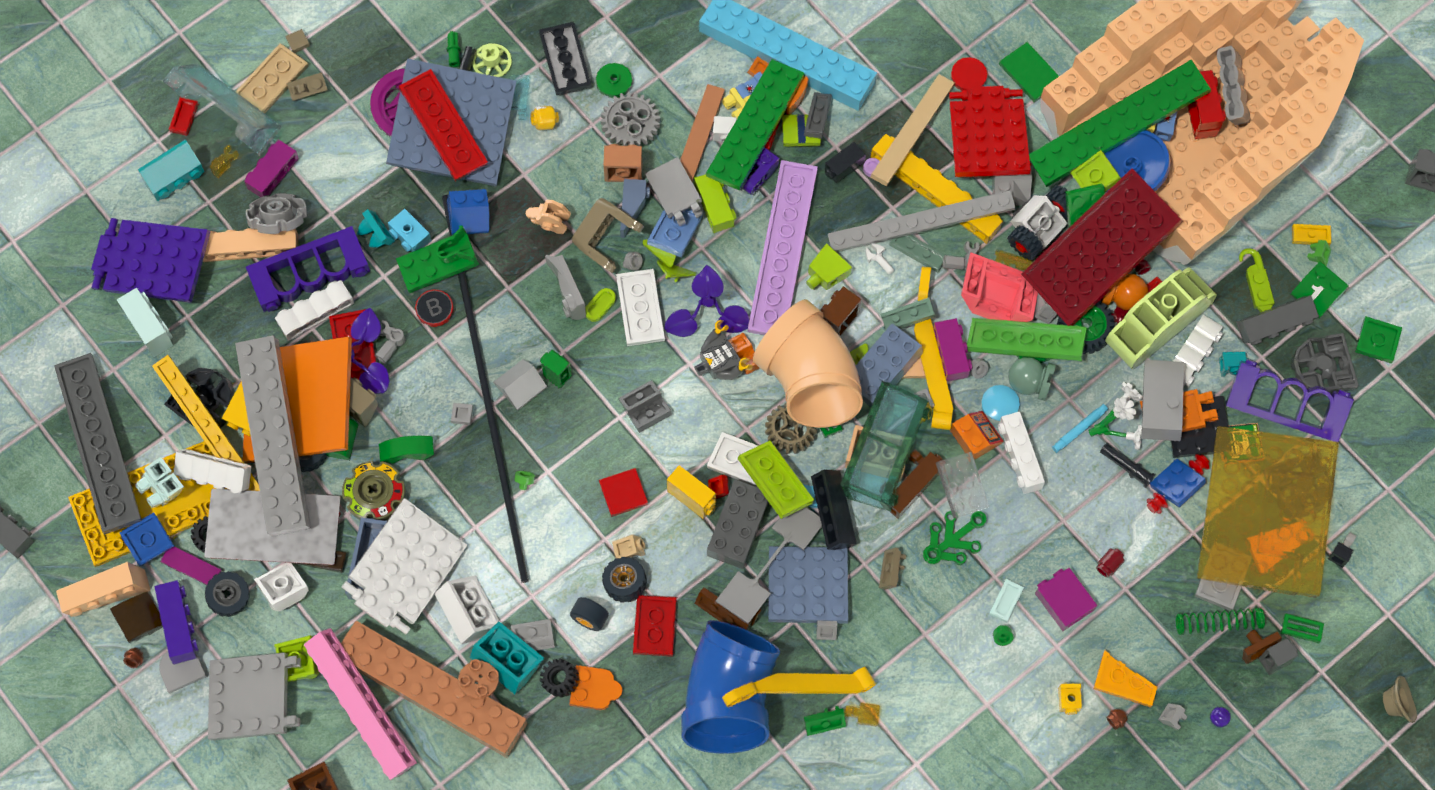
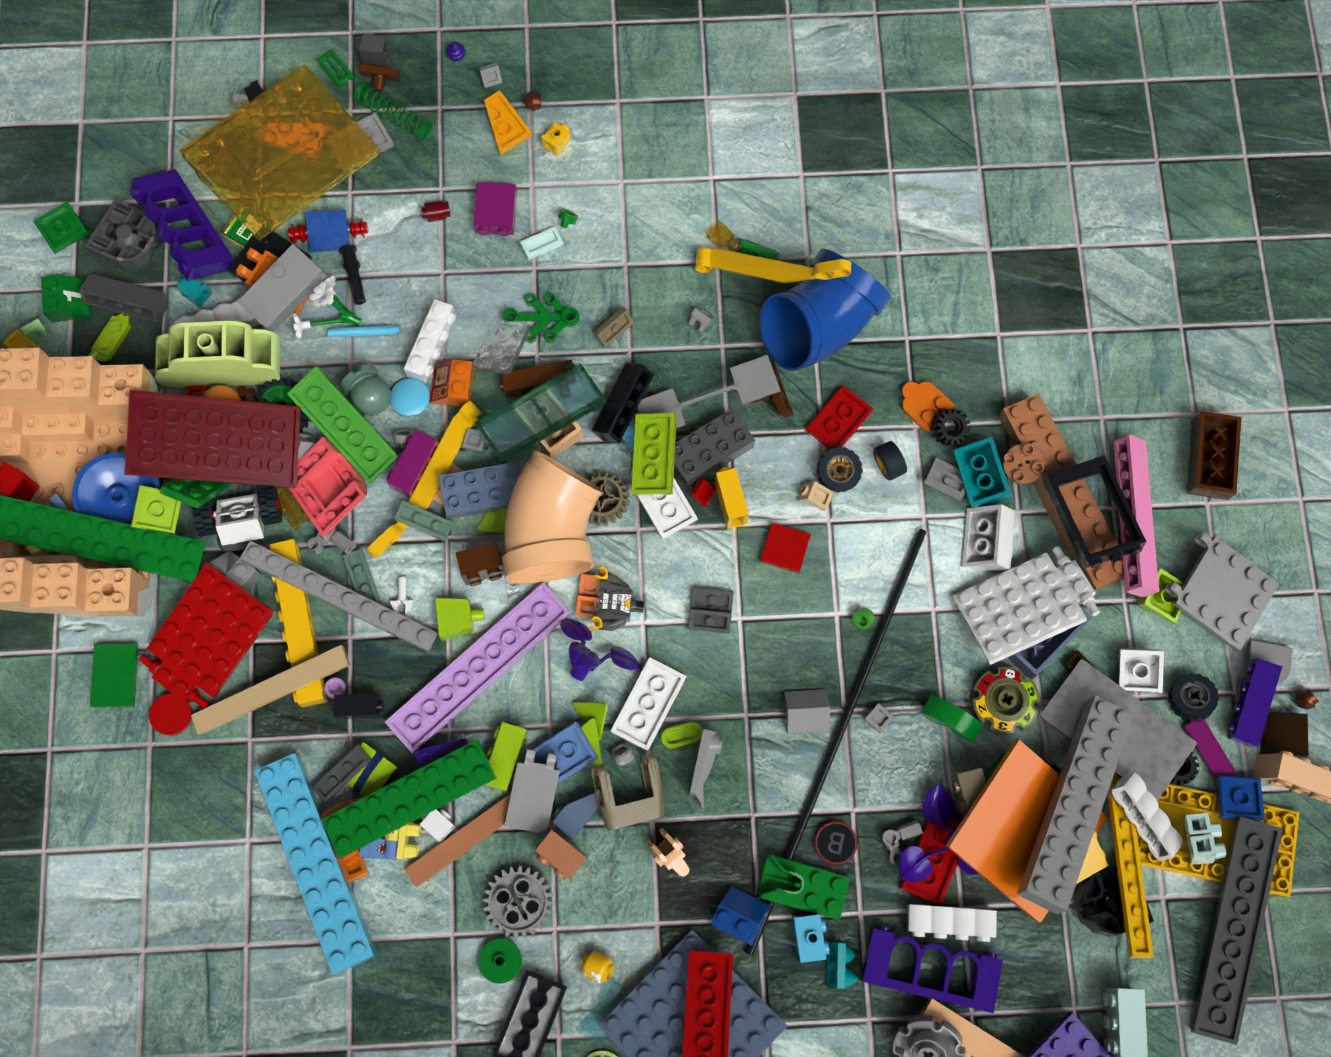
camera: 145 degrees left, 5 degrees up
green brick [540,349,572,388] -> none
sand blue plate [768,546,848,624] -> none
none -> black door [1044,455,1147,569]

